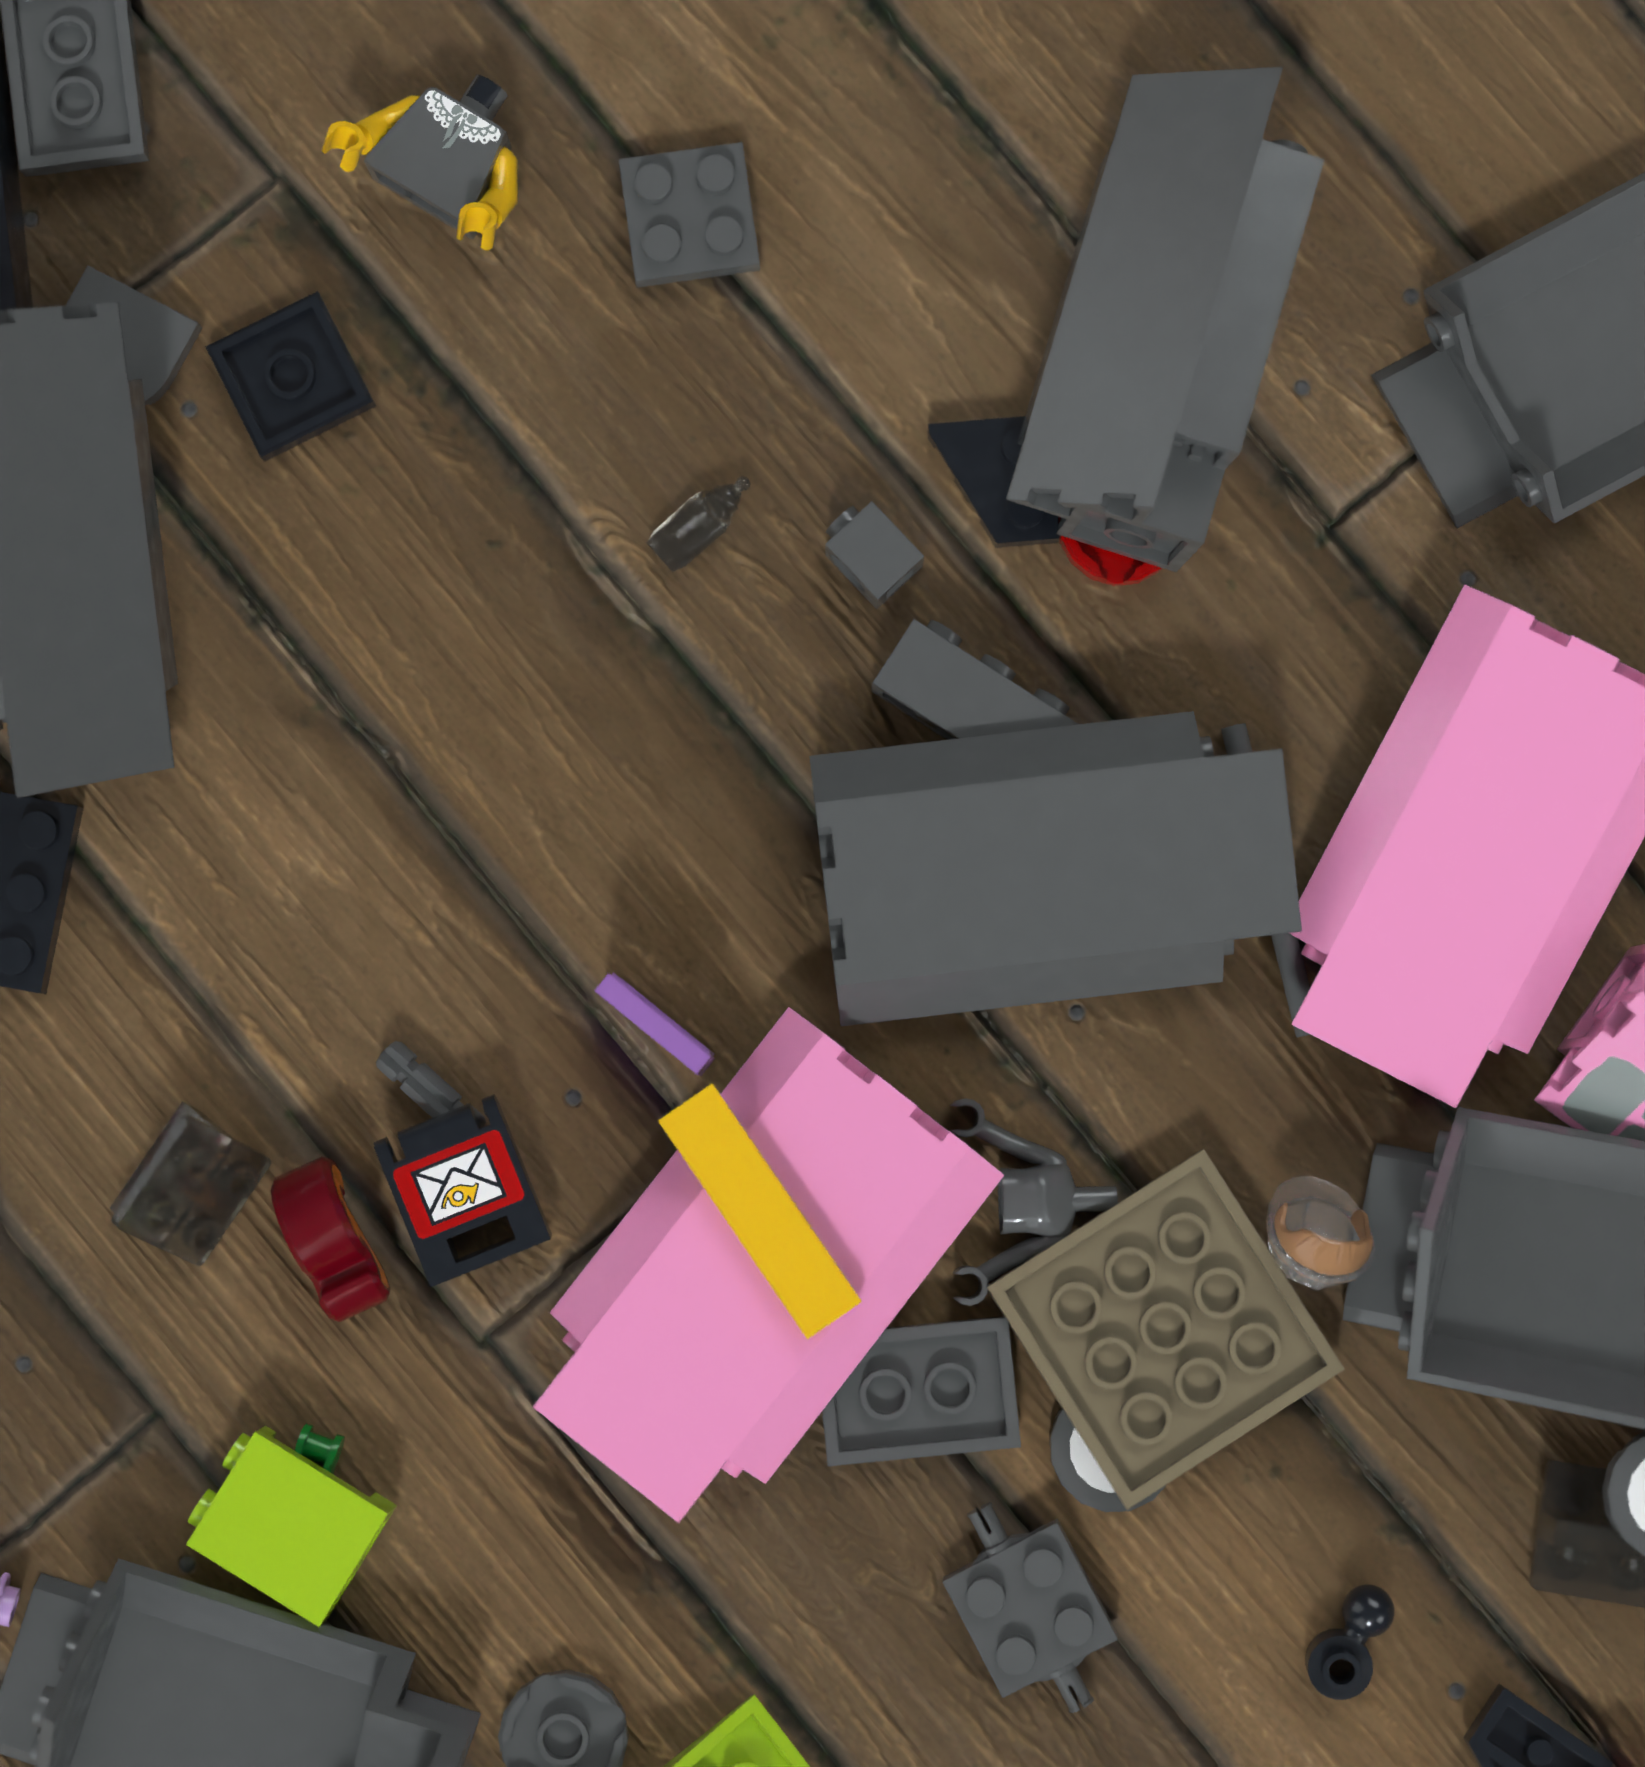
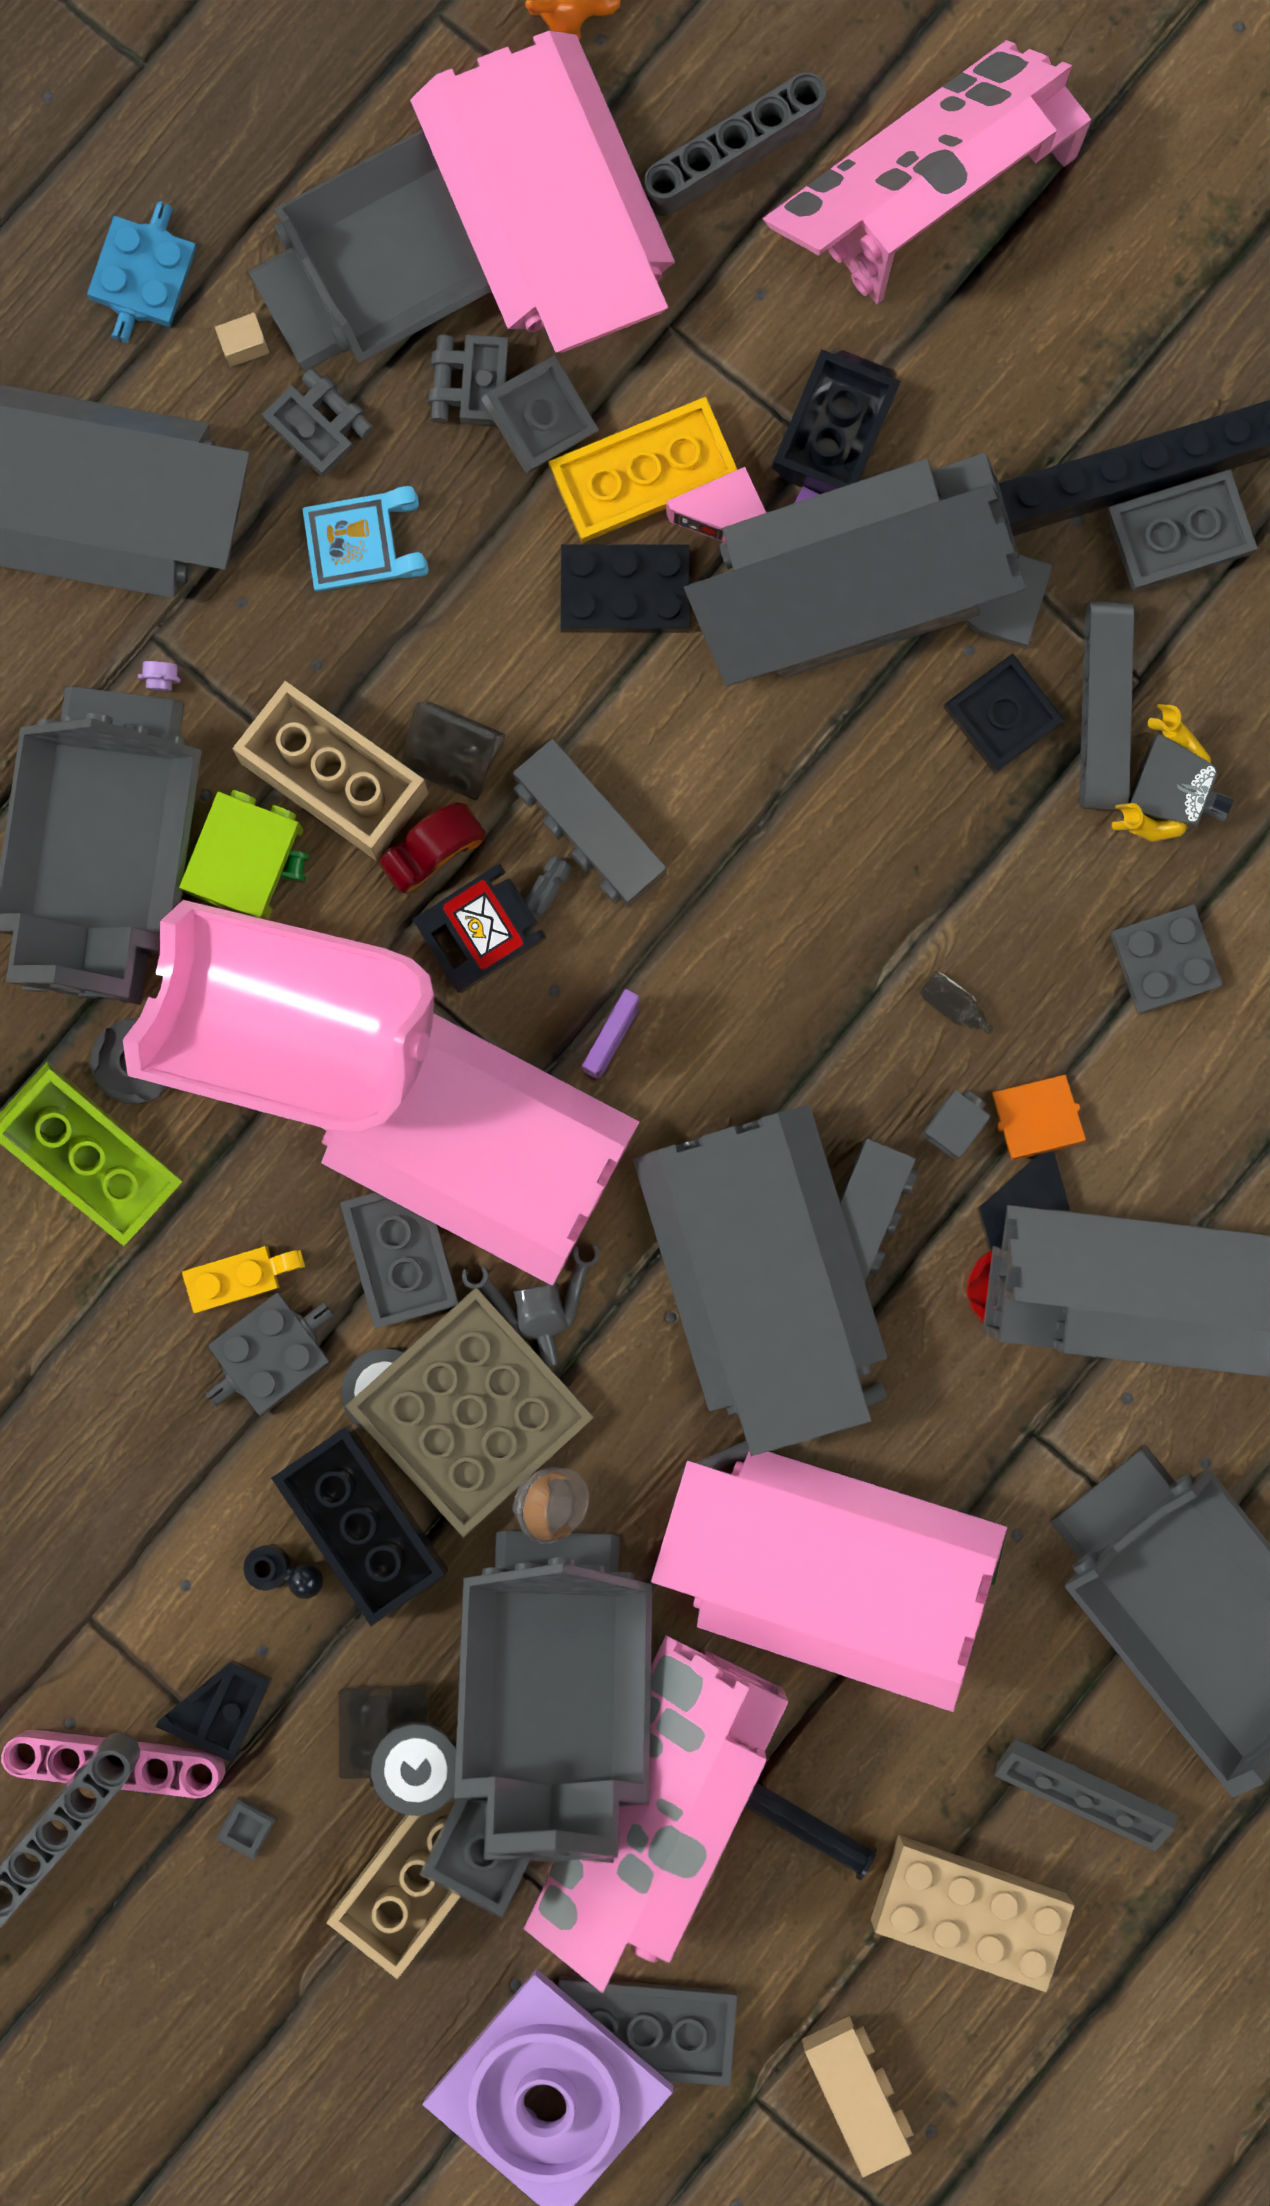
camera: 80 degrees right, 0 degrees up
yellow tile [658,1083,862,1340] -> none
none -> bright pink panel [123,900,434,1132]
none -> yellow plate [182,1246,306,1313]
none -> tan brick [232,681,428,861]
none -> black brick [271,1424,449,1626]
none -> dark grey brick [513,739,667,908]
none -> orange piece [992,1075,1086,1161]
none -> dark grey beam [1080,601,1134,810]

